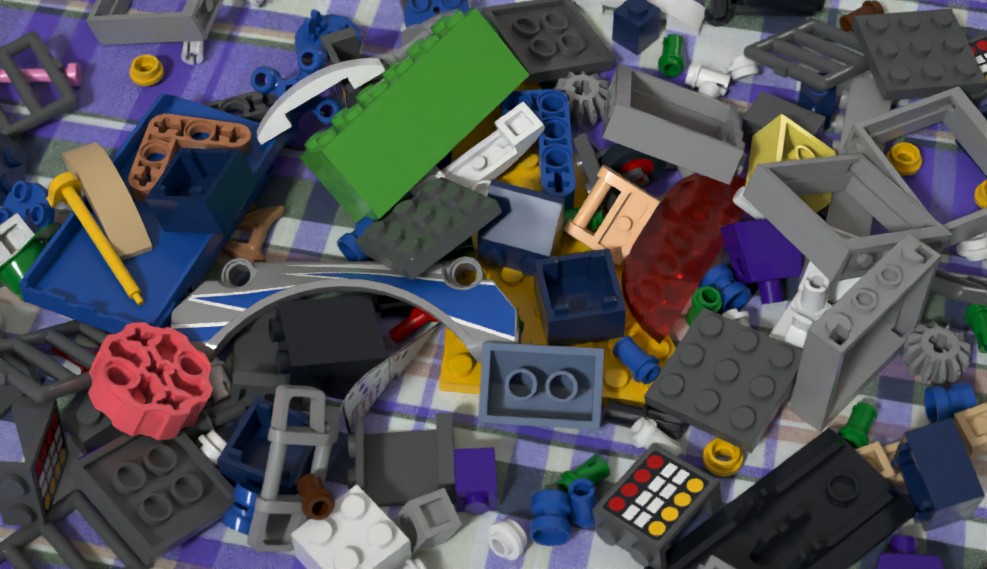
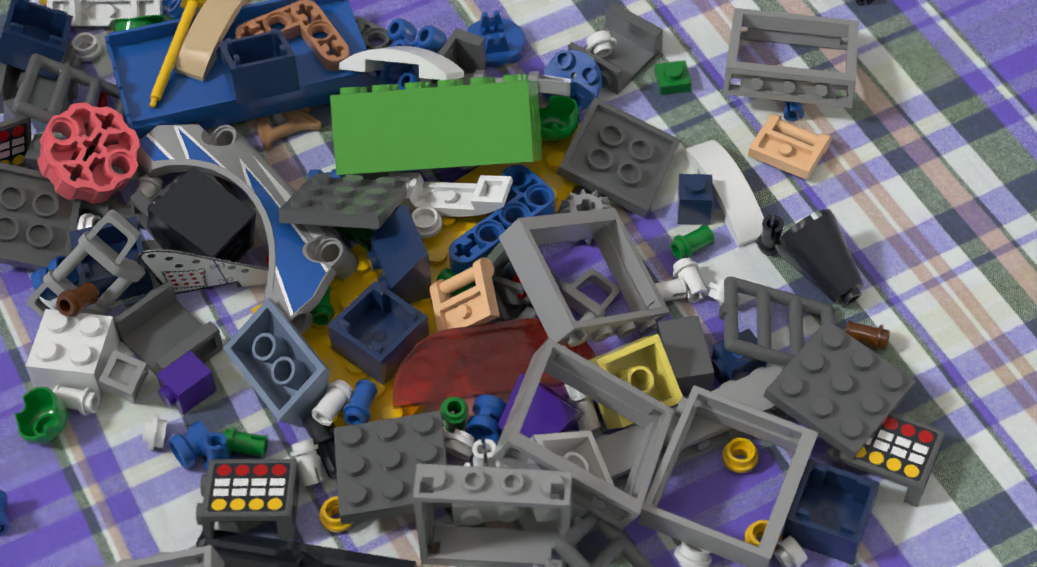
camera: 50 degrees right, 0 degrees up
none -> white pin [311,379,353,426]

